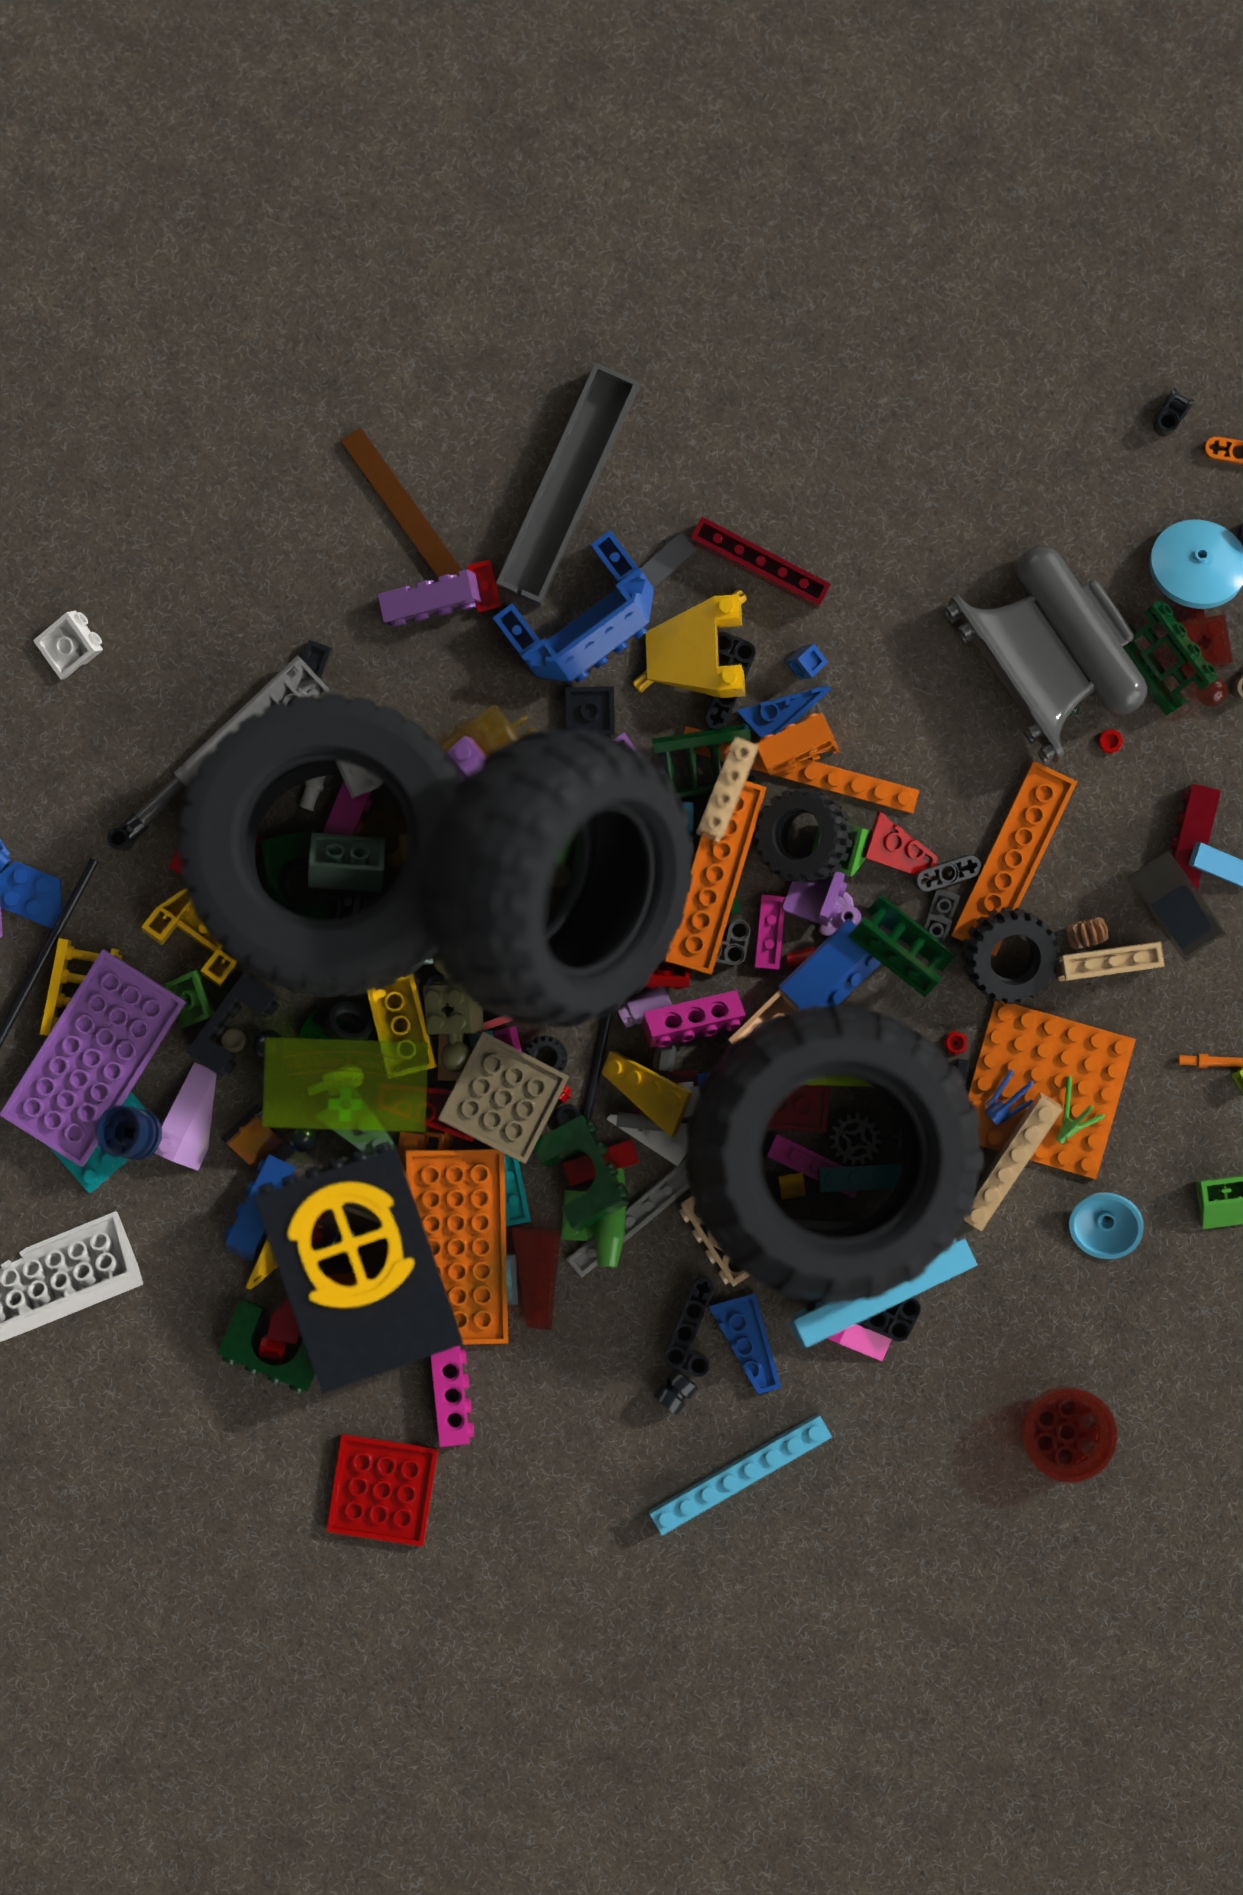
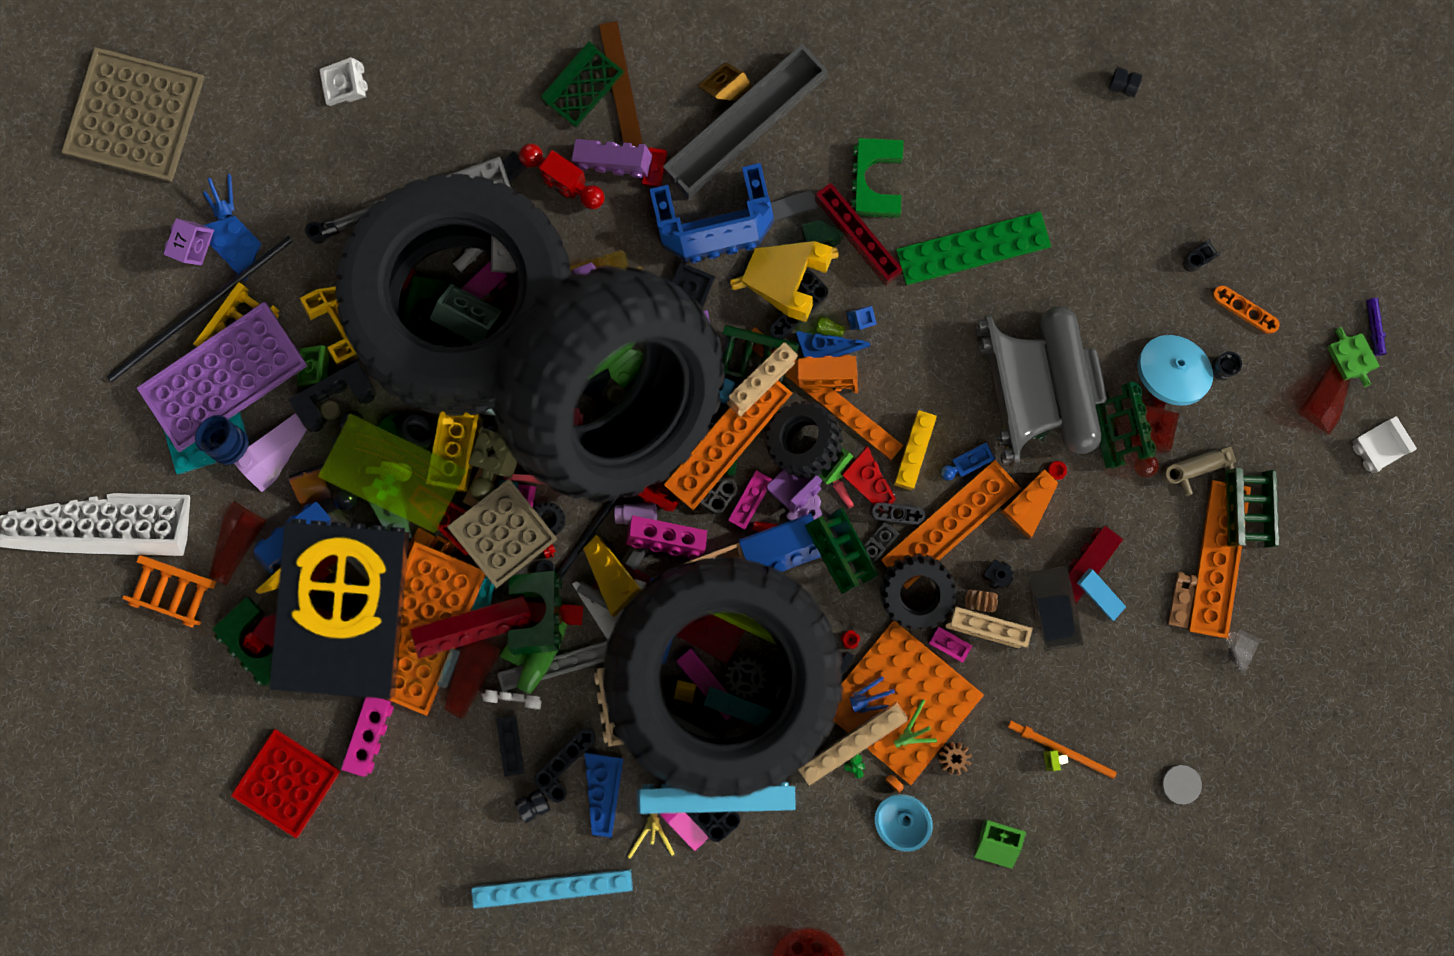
camera: 25 degrees right, 5 degrees down
none -> orange fence [122,555,216,627]
none -> clear red wedge [209,501,267,586]
none -> dark red brick [410,596,532,659]
none -> white plant [481,690,541,709]
none -> black plate [496,715,525,777]
none -> red brick [519,143,605,210]
none -> dark green fence [541,41,624,128]
none -> light yellow plant [628,813,674,858]
none -> pearl gold slope [698,62,753,101]
none -> clear green slope [801,220,844,246]
none -> clear neon green cone [816,317,845,337]
none -> coral animal [832,479,854,509]
none -> green plant [844,753,865,778]
none -> green arch [851,138,904,218]
none -> orange tile [885,775,904,793]
none -> yellow brick [894,410,937,491]
none -> green plate [896,211,1052,286]
none -> dark pink plate [928,627,972,663]
none -> medium nougat gear [939,742,972,775]
none -> blue plate [940,443,995,481]
none -> black brick [982,559,1014,590]
none -> orange wedge [1001,470,1058,539]
none -> black wheel [1109,66,1143,98]

